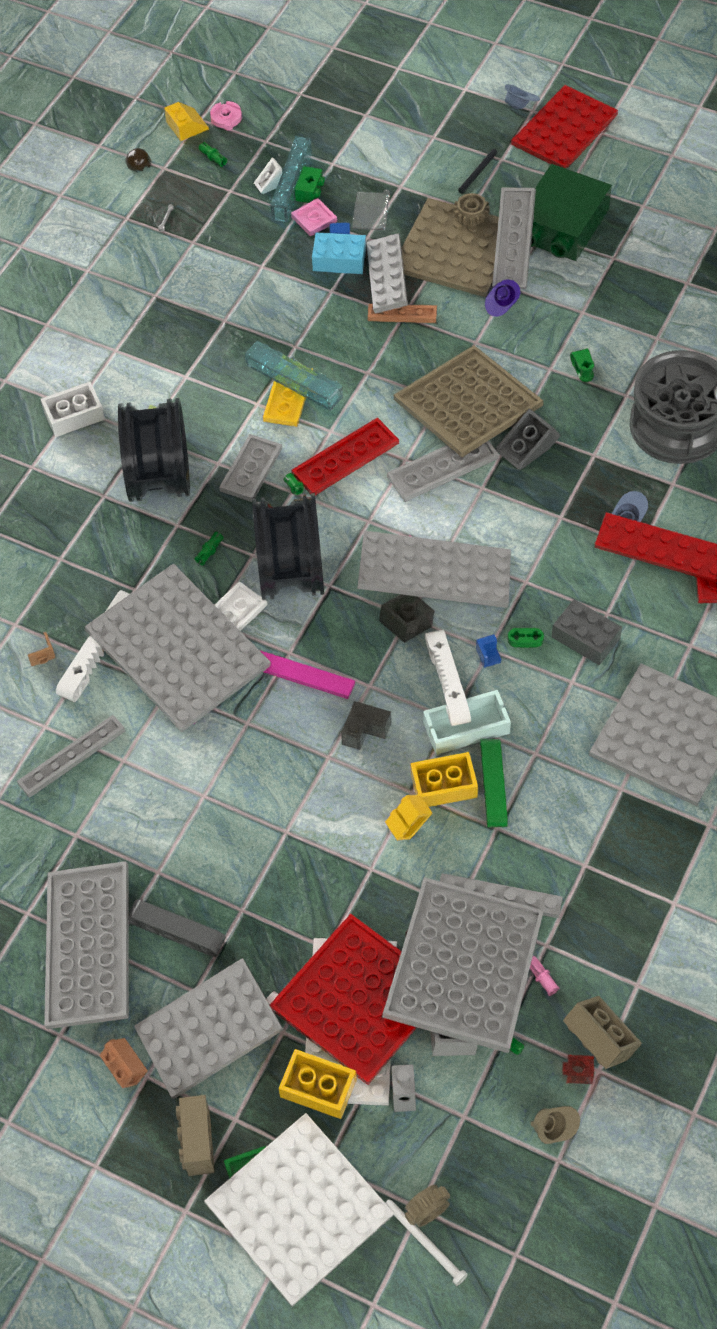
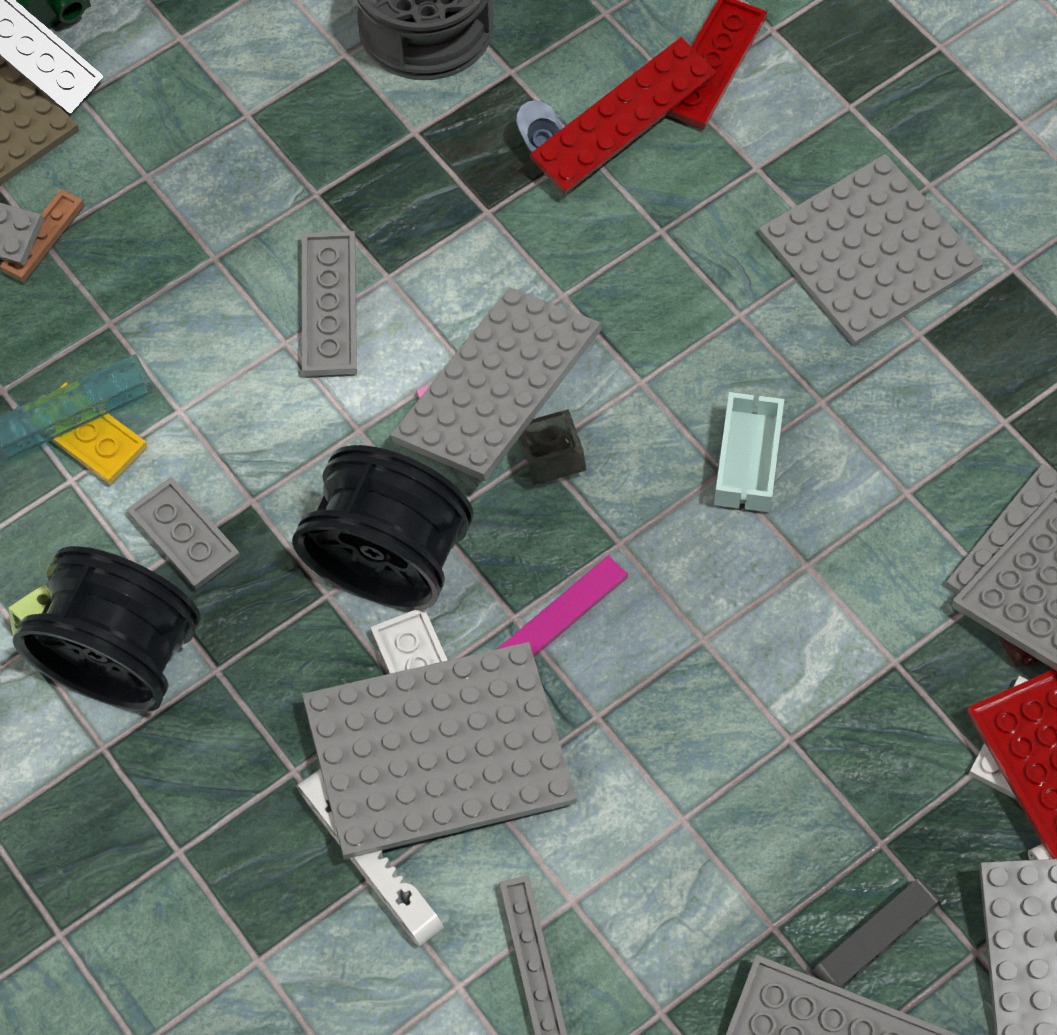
camera: 65 degrees left, 5 degrees up
medium nougat bracket [28,632,56,666] -> none
green pin [194,532,224,566] -> none
green pin [283,473,304,495] -> none
red plate [291,417,399,495] -> none
clear smoke brick [341,701,392,750] -> none
yellow piece [385,795,432,841] -> none
dark tan plate [393,345,543,457] -> none
yellow brick [411,752,478,807] -> none
white gear [425,629,471,726] -> none
blue panel [476,634,501,668] -> none
green beam [480,739,508,828] -> none
dark purple piece [485,279,520,317] -> none
dark grey slope [495,408,561,470] -> none
green beam [508,628,544,648] -> none
dark grey brick [552,599,622,665] -> none
green piece [570,348,594,382] -> none

